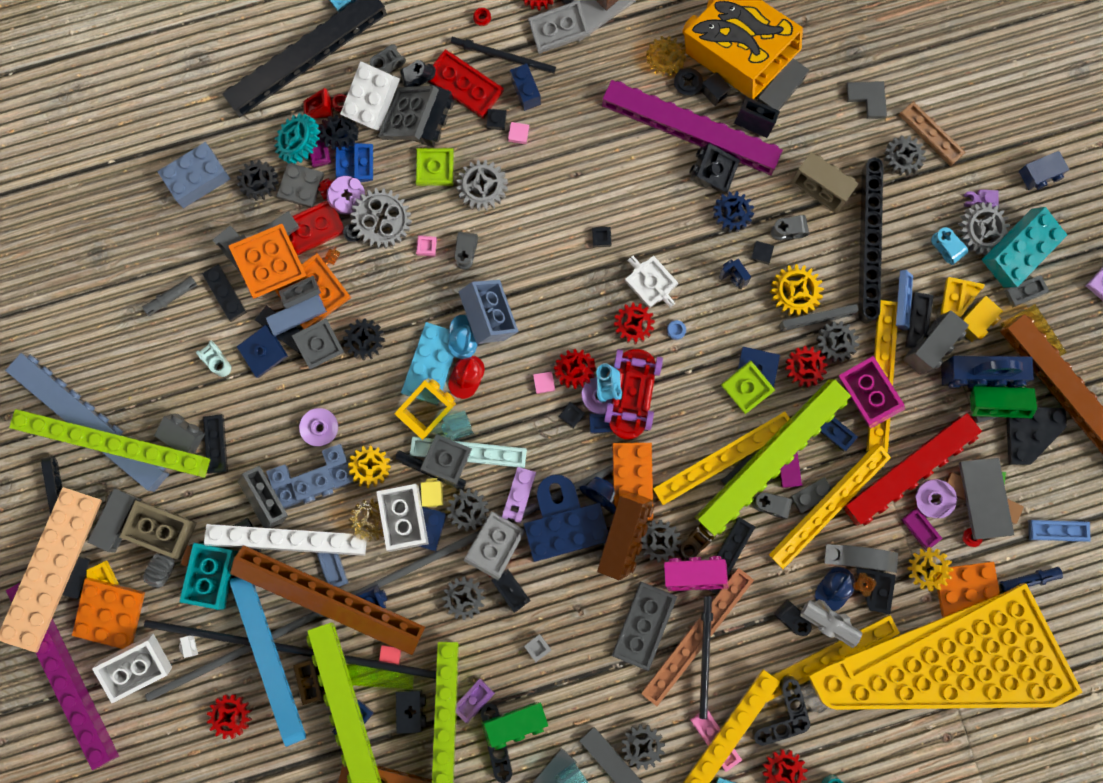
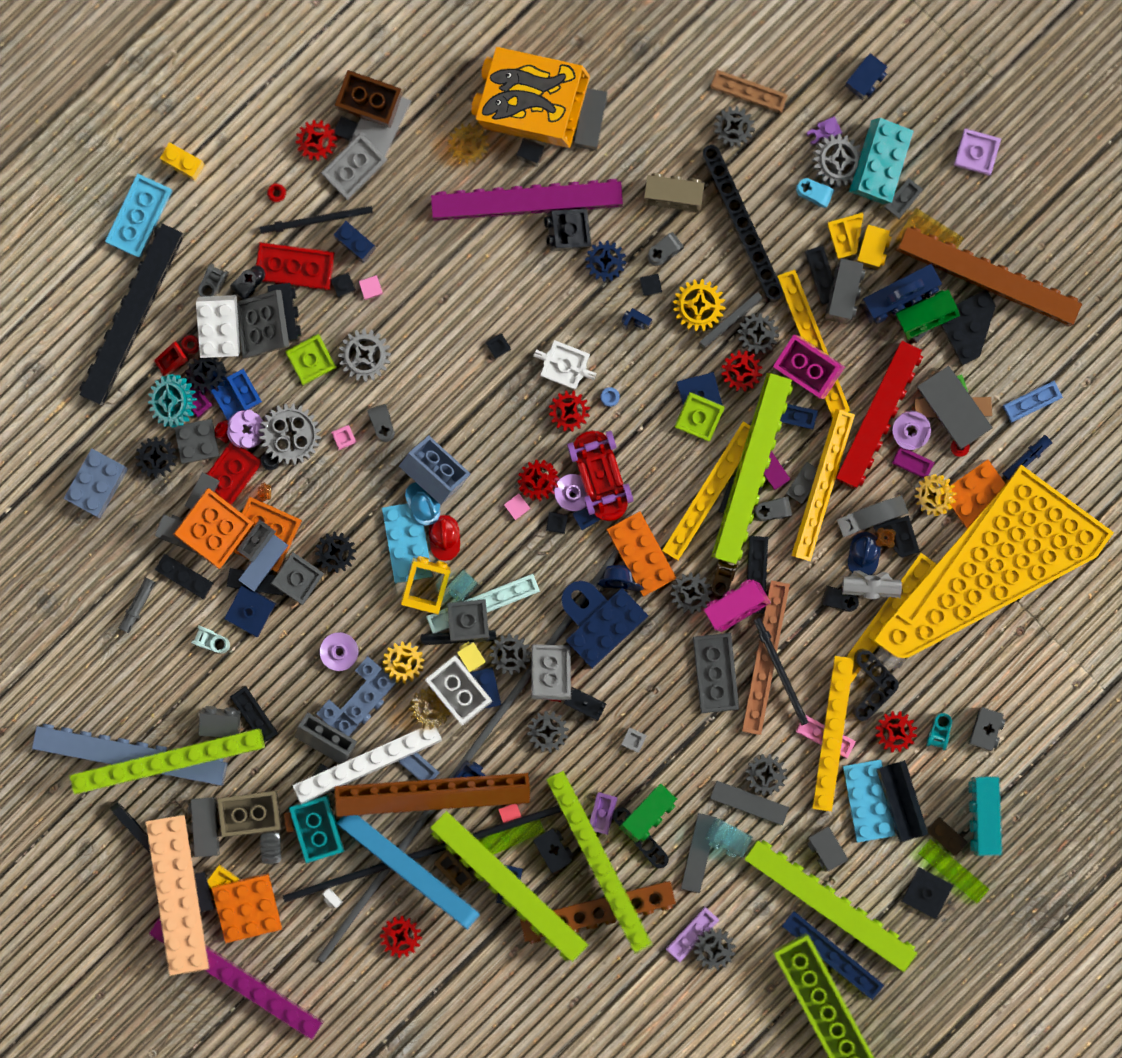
camera: 25 degrees left, 5 degrees up
white brick [92,634,172,703] -> none
lavender plate [502,467,536,523] -> none
medium azure piece [596,363,622,403] -> none
reddish brown brick [597,493,654,580] -> none
black gear [674,68,703,97] -> none
black brick [733,96,780,138] -> none
dark grey tile [846,81,887,119] -> none
medium blue tile [896,270,913,330] -> none

